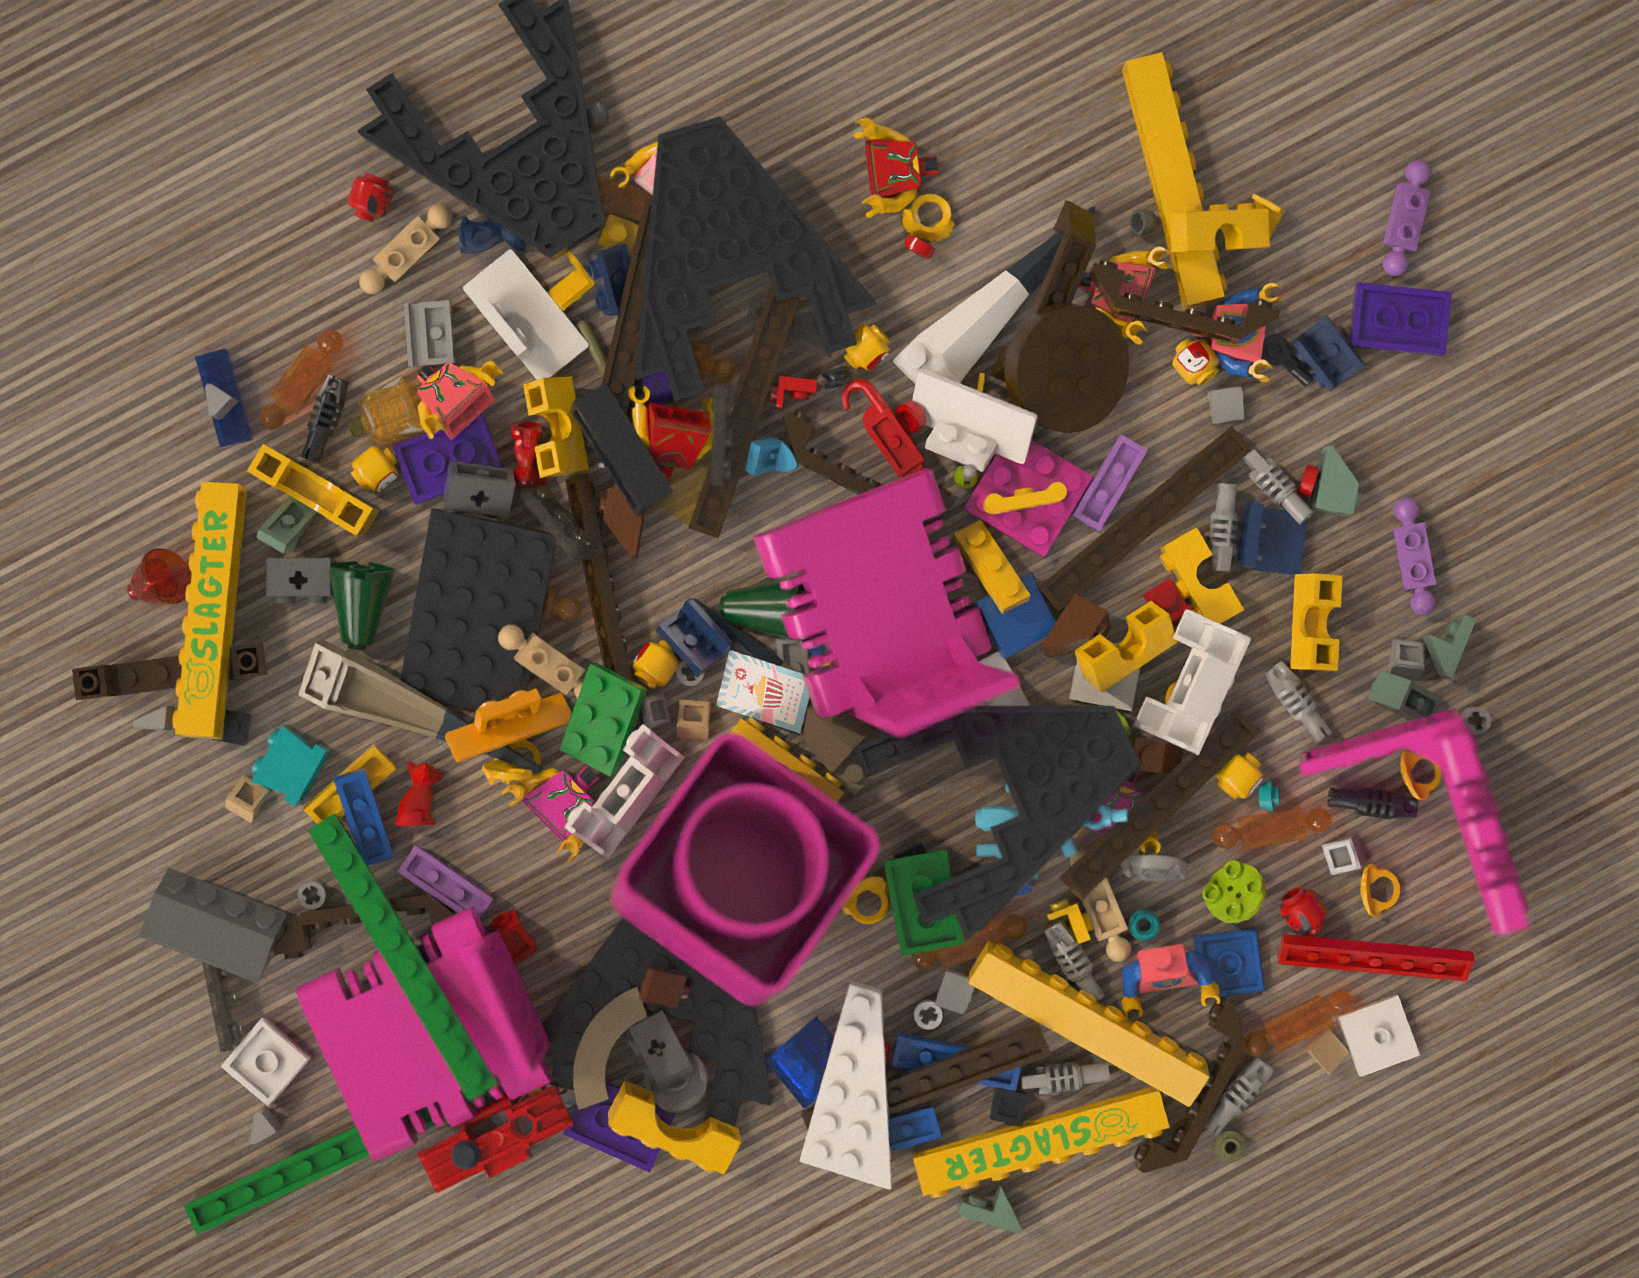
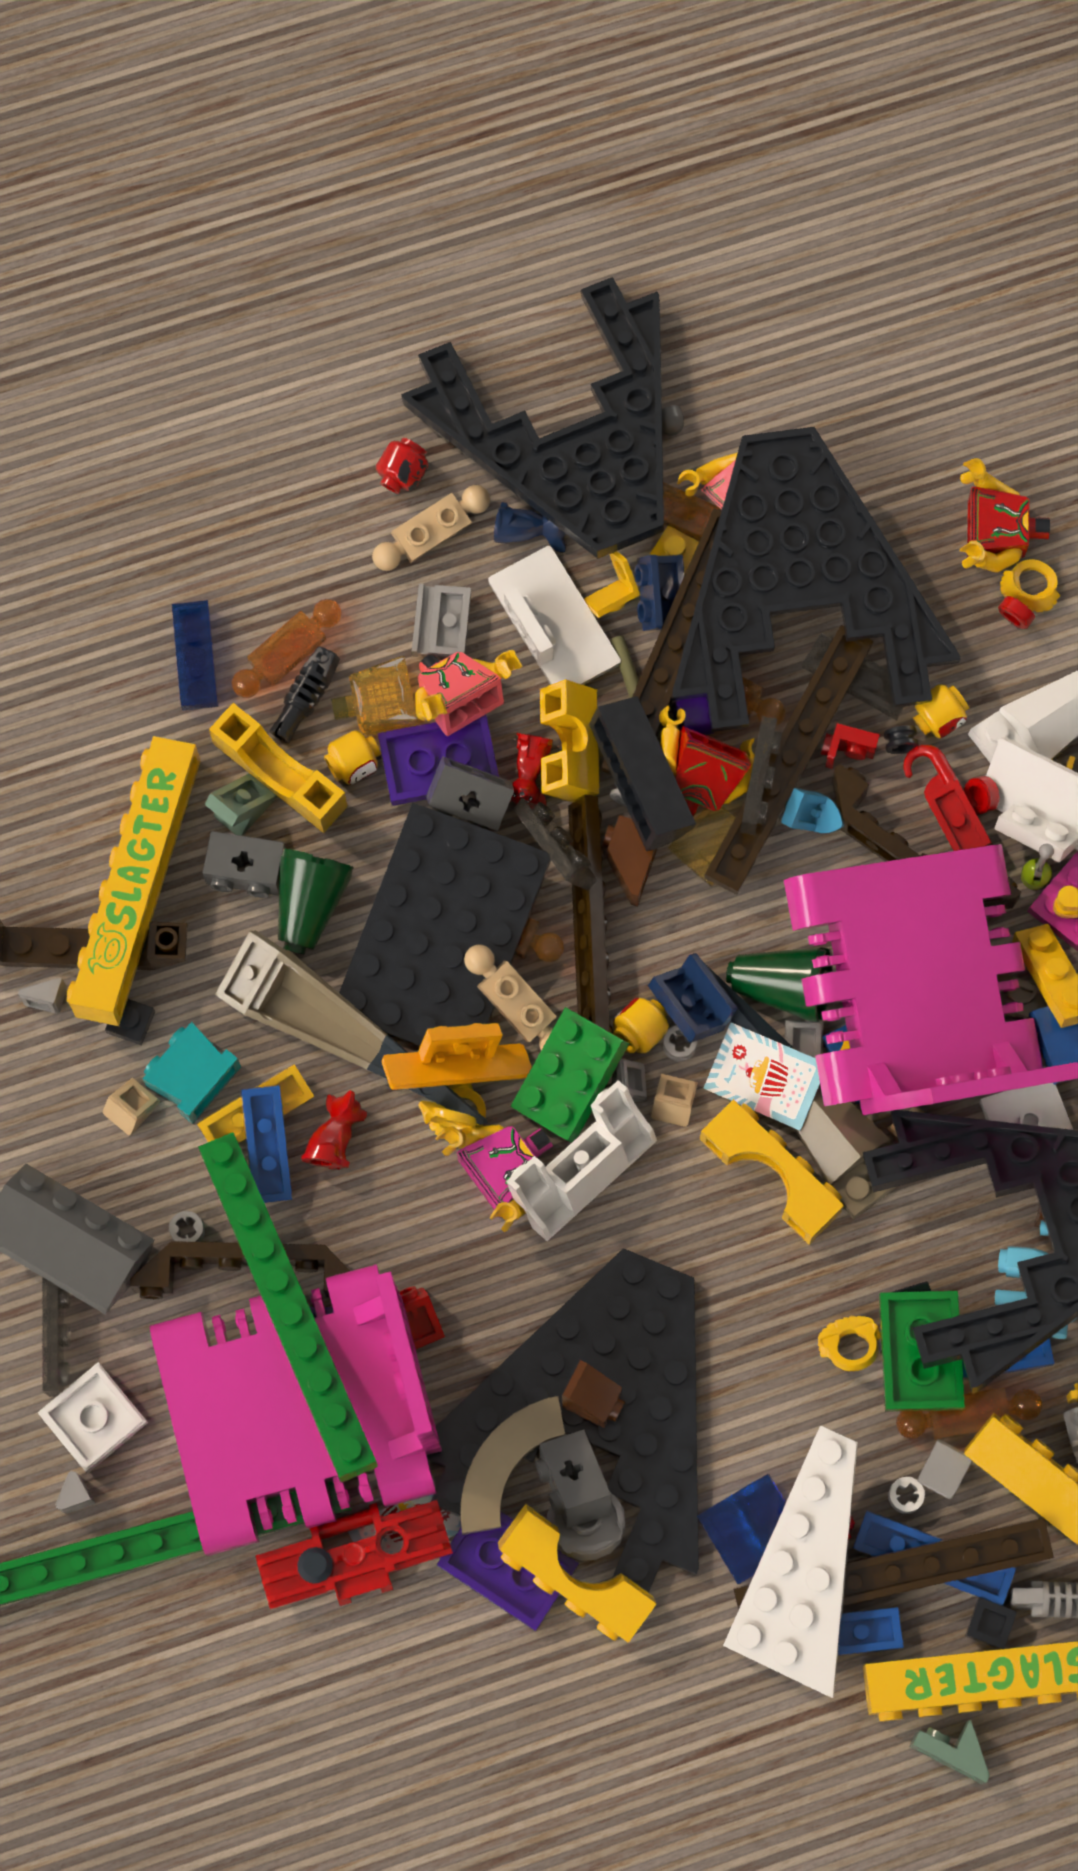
camera: 15 degrees right, 15 degrees down
clear red hat [127,548,192,604] -> none
light grey slope [205,384,239,420] -> none
medium lavender plate [397,845,495,920] -> none
dark pink piece [610,733,879,1006] -> none

